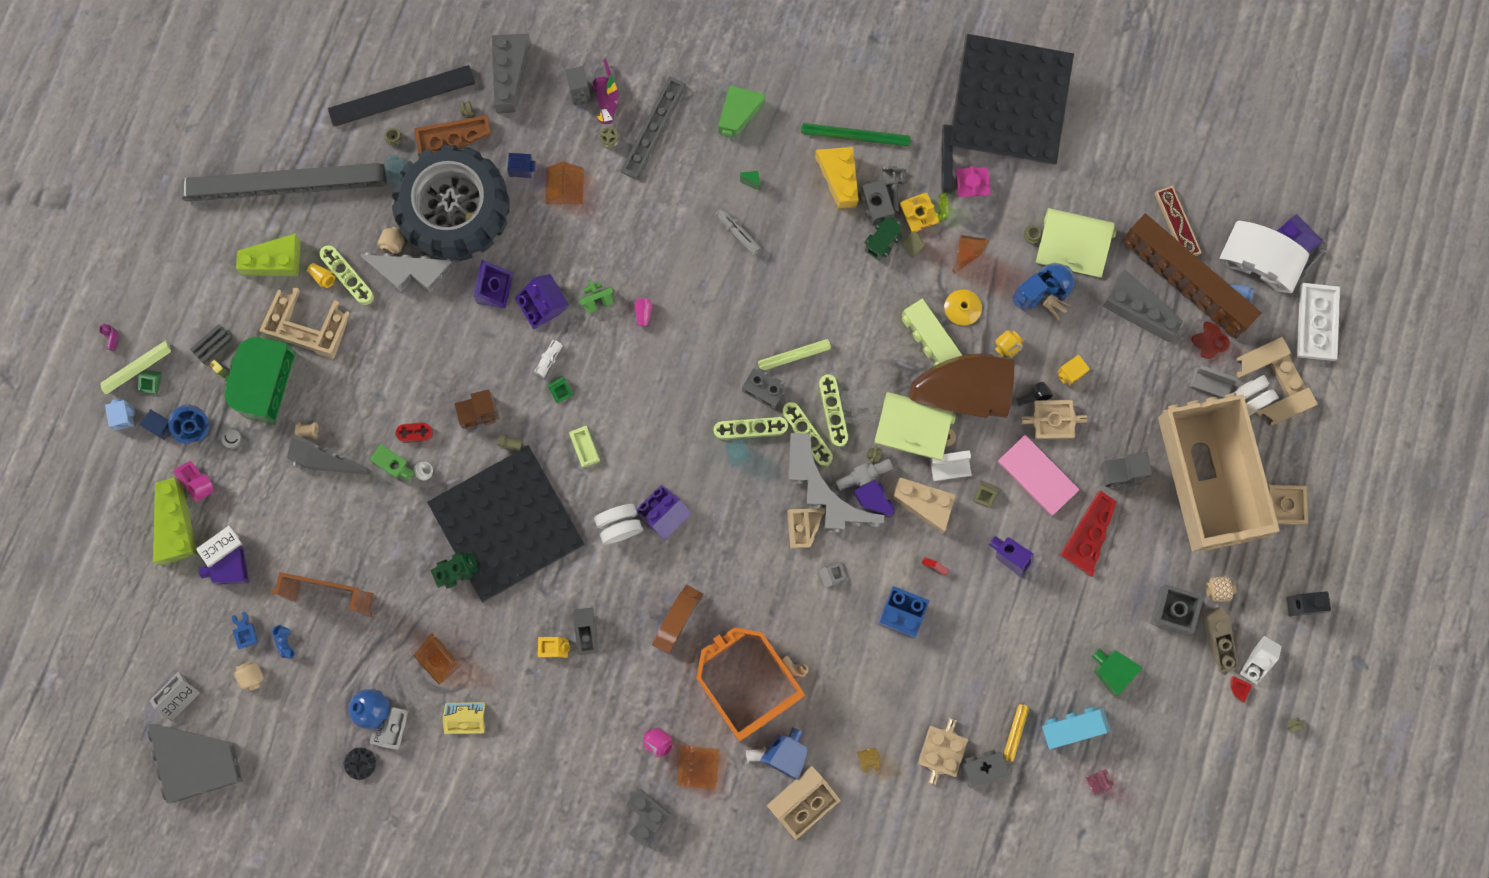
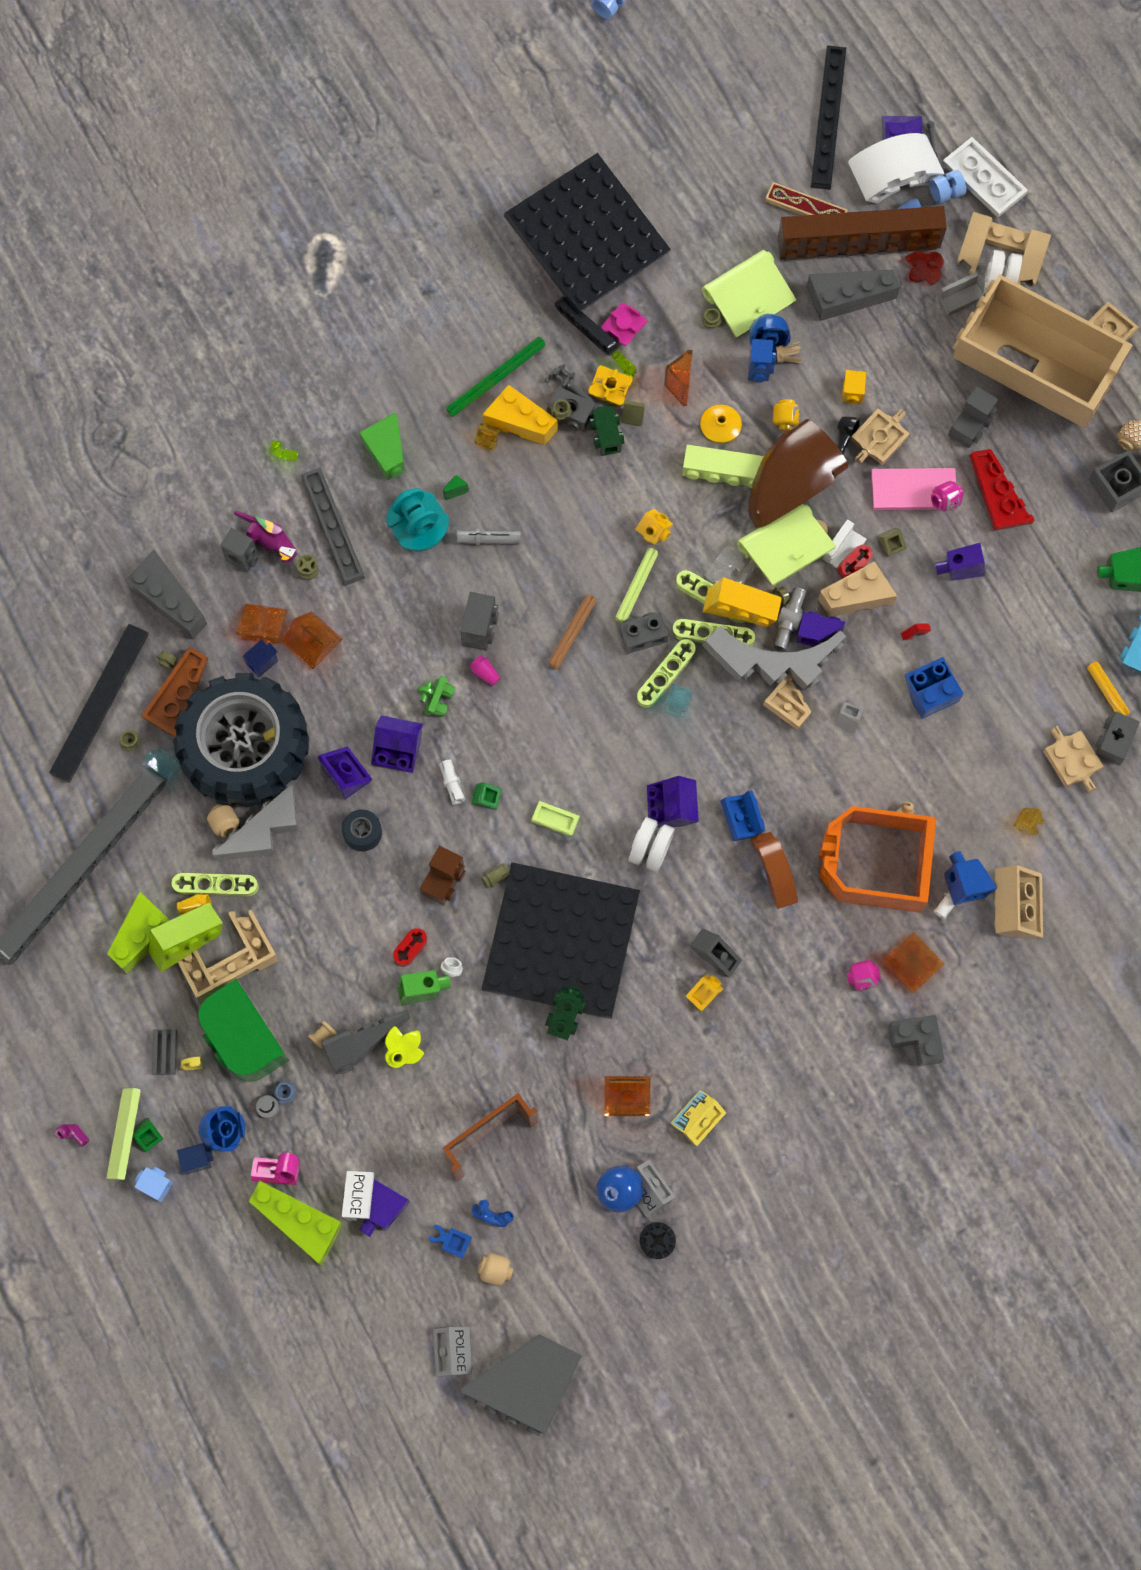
camera: 45 degrees left, 5 degrees down
none -> lime wedge [148,903,223,973]
none -> clear orange hinge [236,603,287,645]
none -> clear neon green arm [269,440,298,461]
none -> sand blue plate [274,1081,296,1104]
none -> black wheel [342,809,382,852]
none -> neon yellow plate [385,1026,424,1068]
none -> teal piece [386,488,449,552]
none -> dark grey brick [460,592,499,651]
none -> clear yellow tile [474,423,501,451]
none -> medium nougat axle [548,594,596,669]
none -> olive plate [551,399,572,420]
none -> yellow brick [635,509,673,545]
none -> yellow wedge [703,577,782,627]
none -> blue bracket [721,790,765,841]
none -> black tile [811,45,847,190]
none -> red beam [837,544,873,578]
none -> light blue wheel [929,170,966,204]
none -> dark pink head [931,481,964,512]

